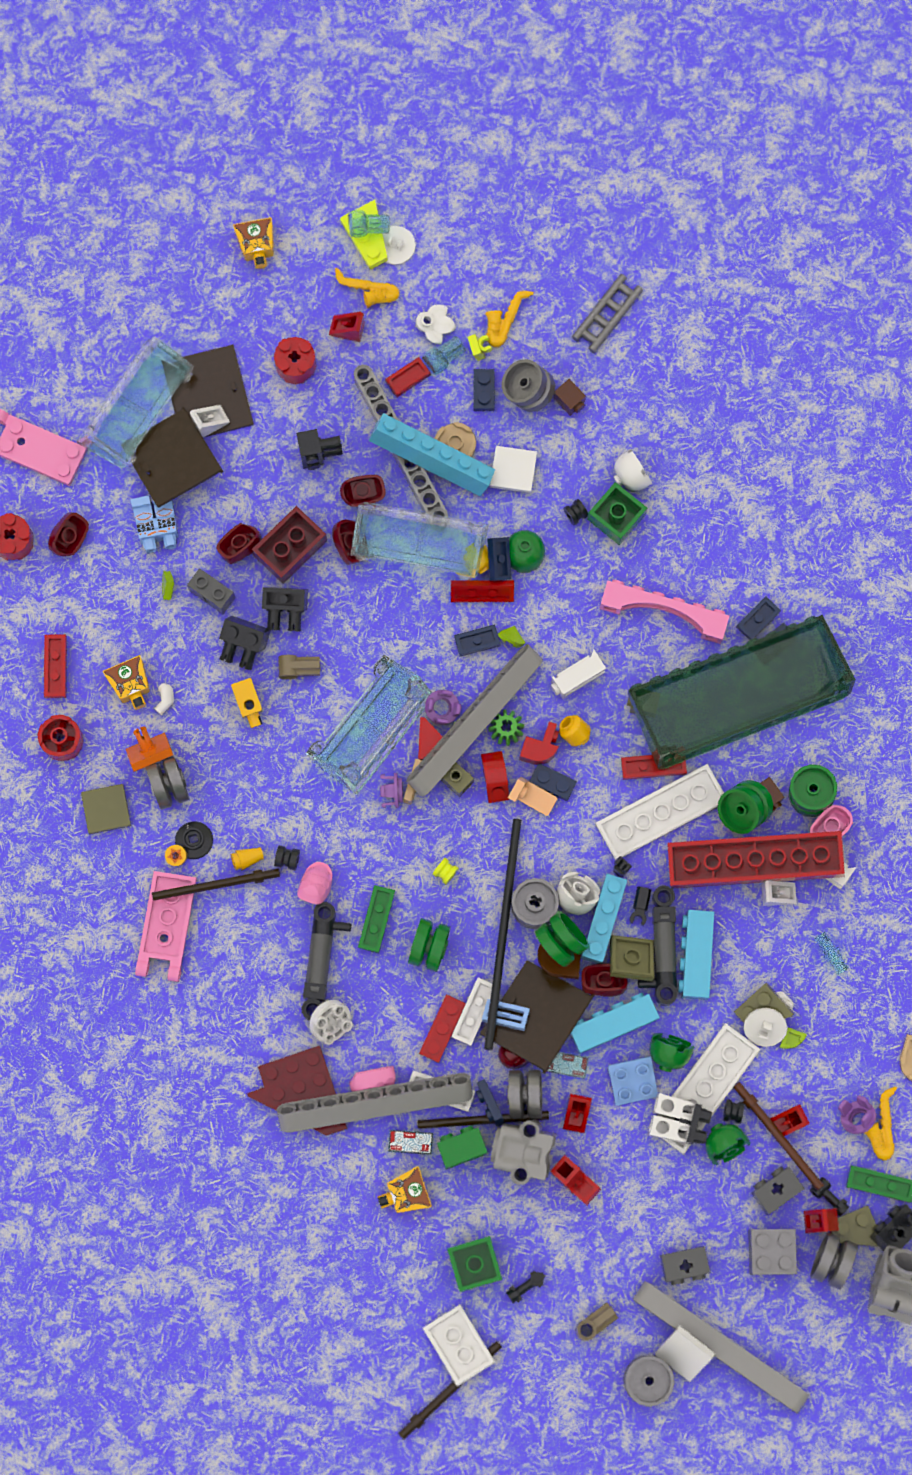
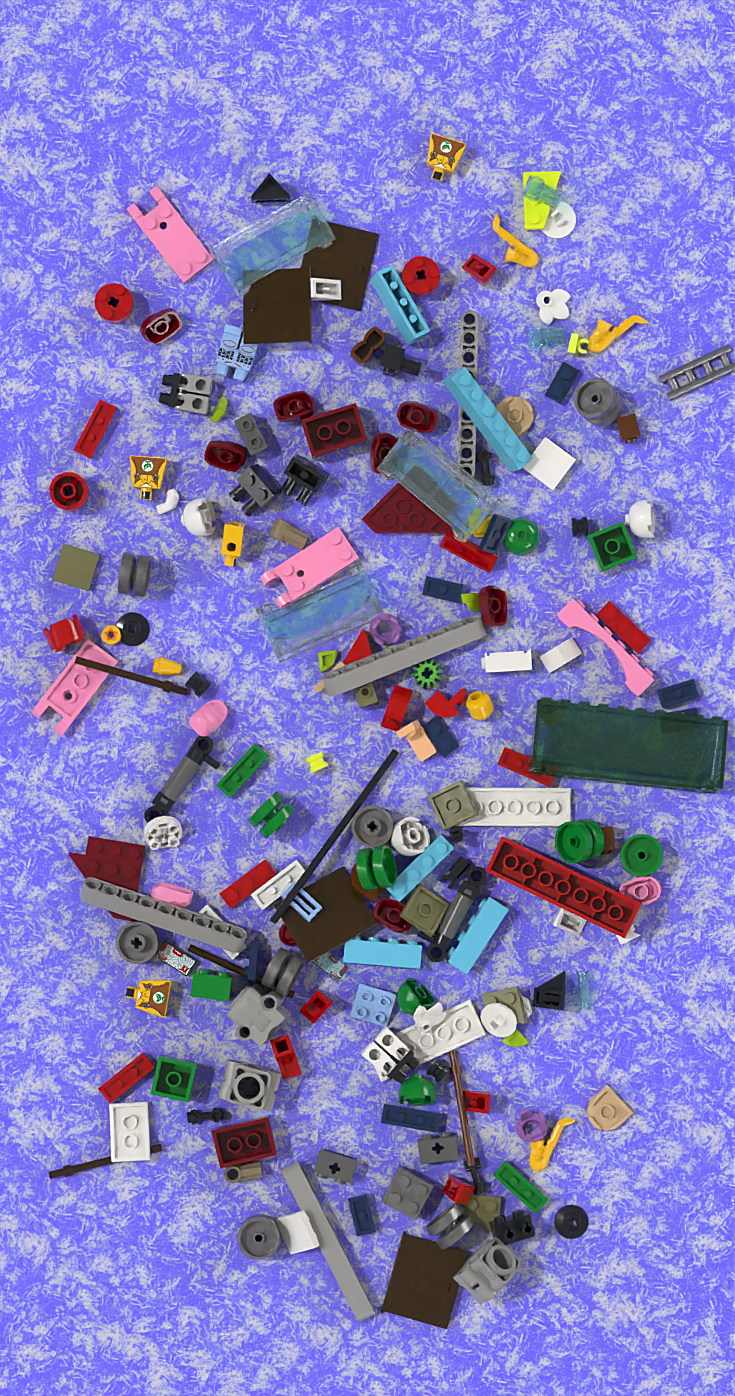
camera: 35 degrees right, 10 degrees up
orange tile [126,727,173,772] -> none
medium lavender piece [380,773,403,808] -> none
red tile [385,357,431,397] -> none
none -> red brick [42,614,86,652]
none -> red plate [98,1052,155,1103]
none -> flat silver wheel [116,921,160,964]
none -> light grey hips [159,373,214,416]
none -> white cylinder [181,497,216,536]
none -> dark red piece [204,440,247,472]
none -> dark red brick [211,1115,277,1168]
none -> light grey piece [218,1059,282,1111]
none -> black slope [251,173,290,203]
none -> bright pink hinge [260,527,359,610]
none -> lime tile [318,650,337,672]
none -> dark blue plate [348,1193,376,1236]
none -> reddish brown brick [350,326,386,367]
none -> dark red wing [361,465,456,533]
none -> medium azure brick [370,265,430,346]
none -> dark blue plate [381,1103,441,1133]
none -> dark brown piece [381,1231,468,1329]
none -> white plate [413,1002,446,1032]
none -> olive tile [427,780,478,831]
none -> black bar [477,449,495,486]
none -> dark red piece [478,585,508,627]
none -> black slope [533,971,565,1011]
none -> white slope [539,637,582,673]
none -> red plate [596,601,651,654]

